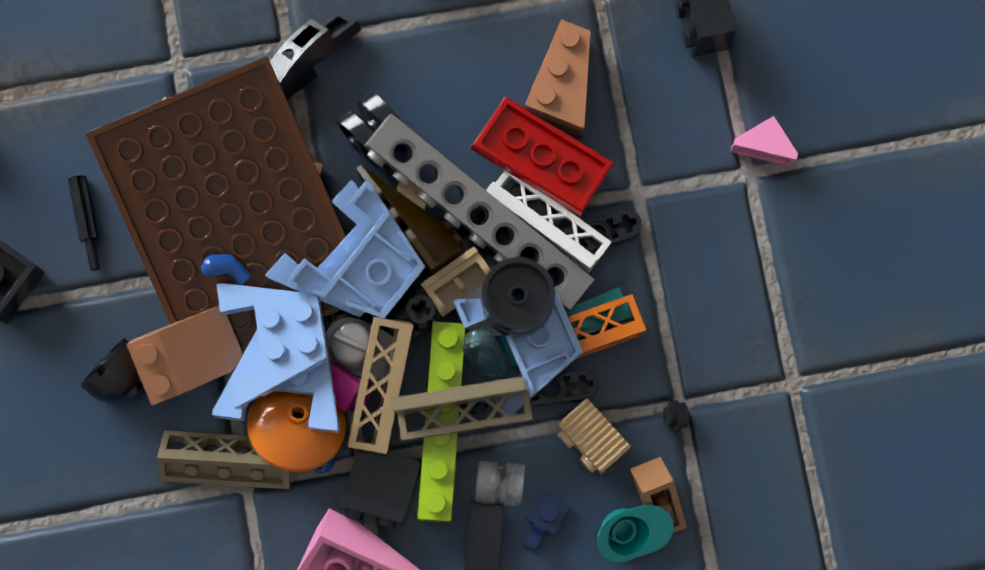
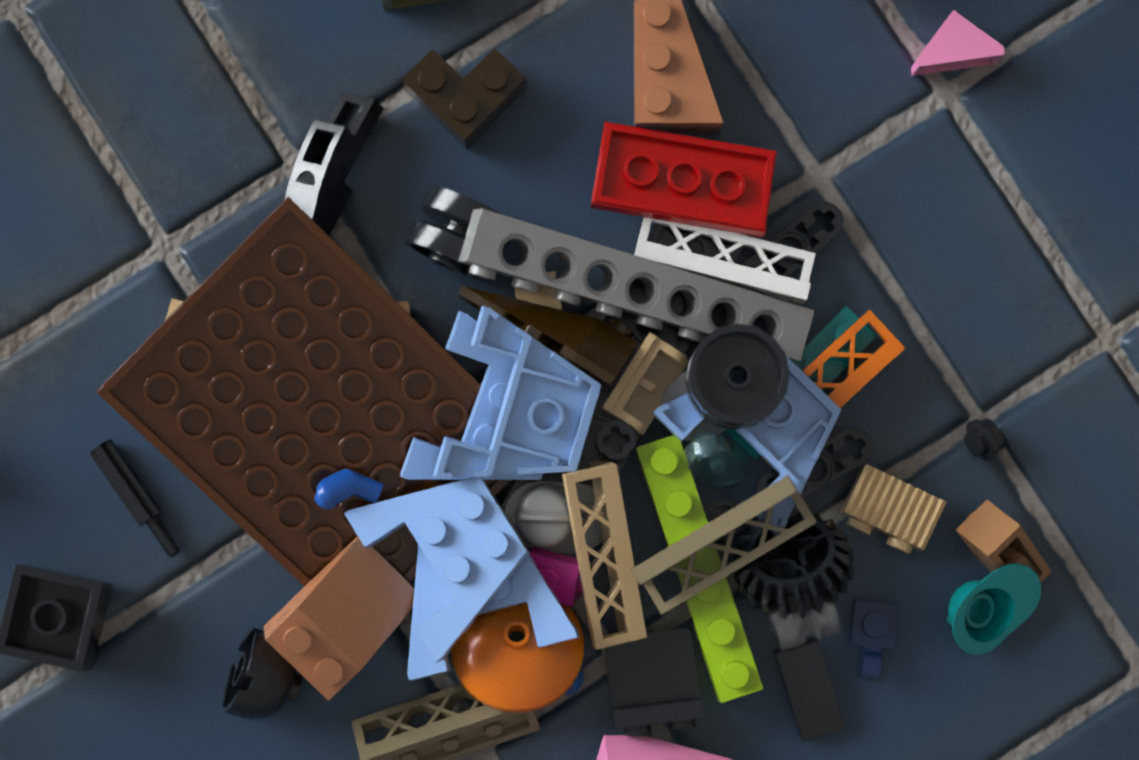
camera: 25 degrees left, 5 degrees up
none -> dark brown brick [402,48,527,150]
none -> black gear [733,511,854,620]

